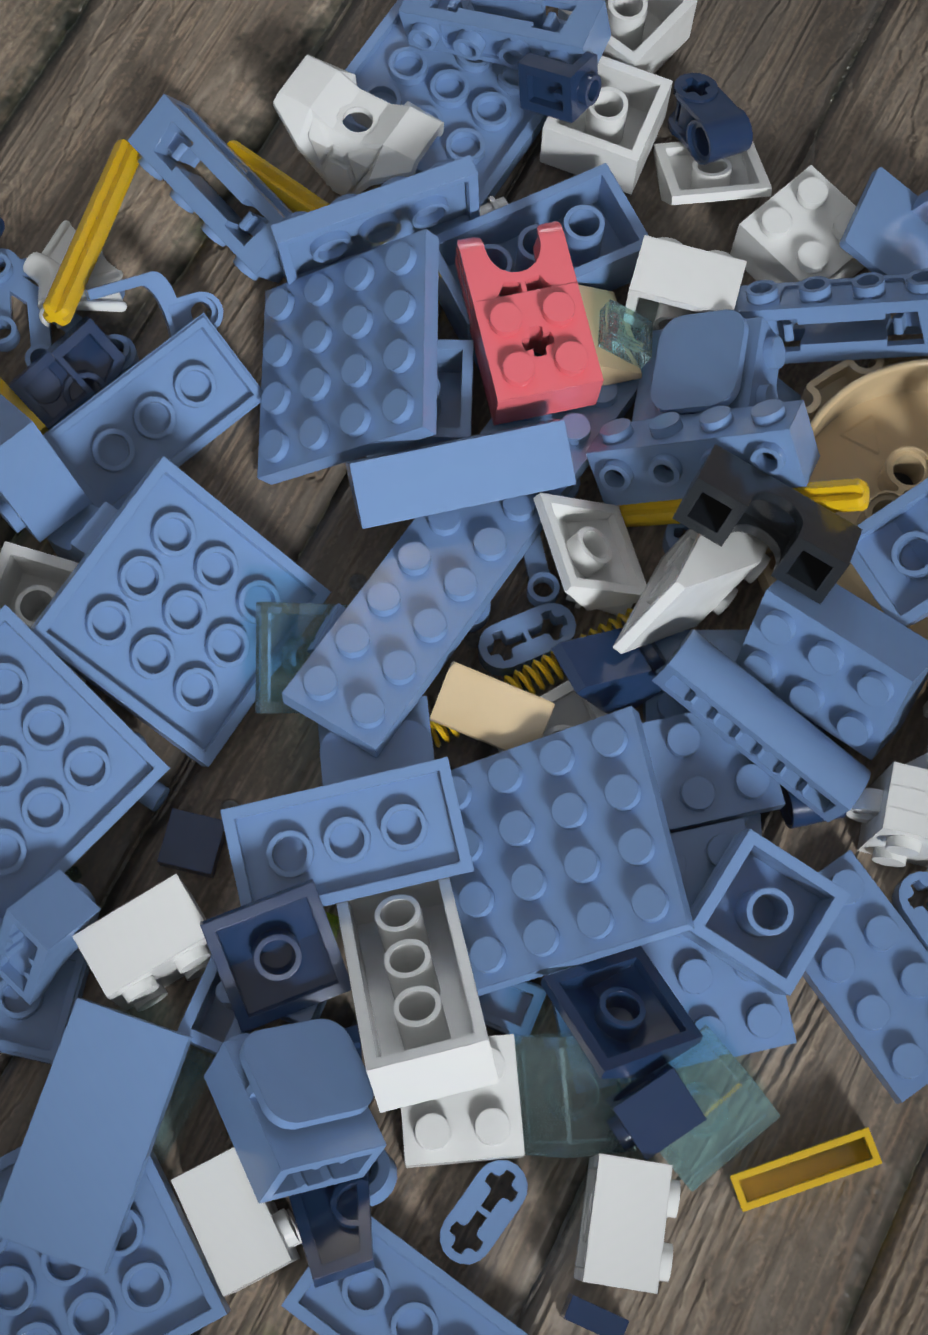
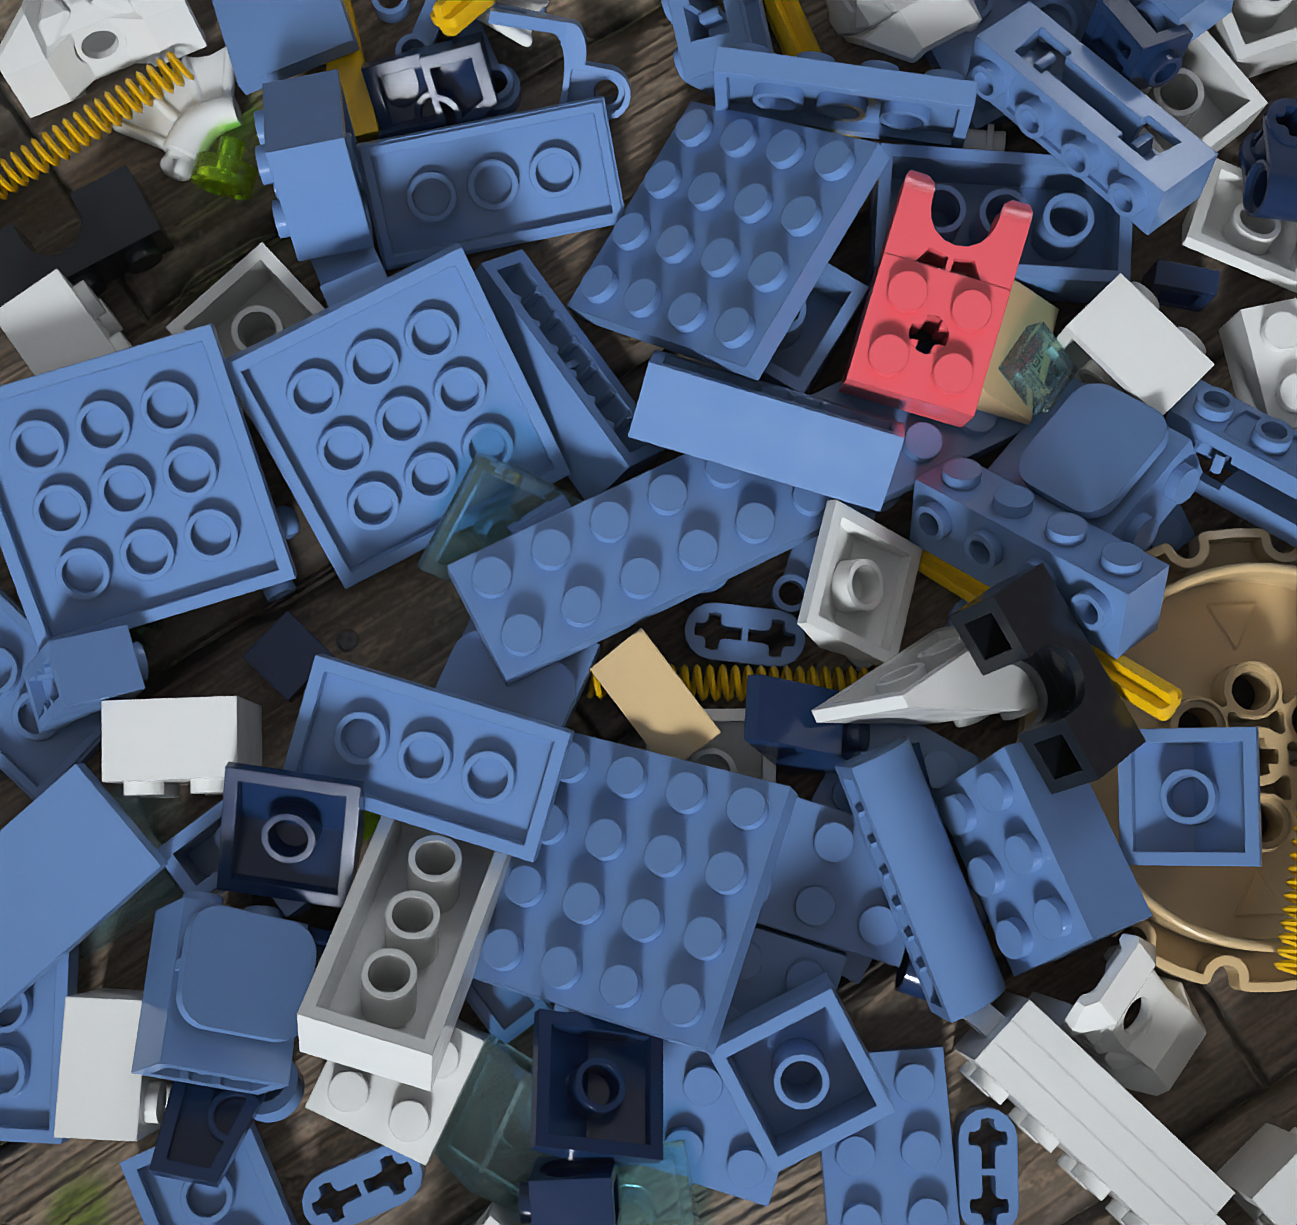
camera: 30 degrees right, 10 degrees up
none -> medium blue brick [474,249,667,500]
none -> medium blue brick [965,1,1218,235]
none -> dark blue tile [1141,259,1220,312]

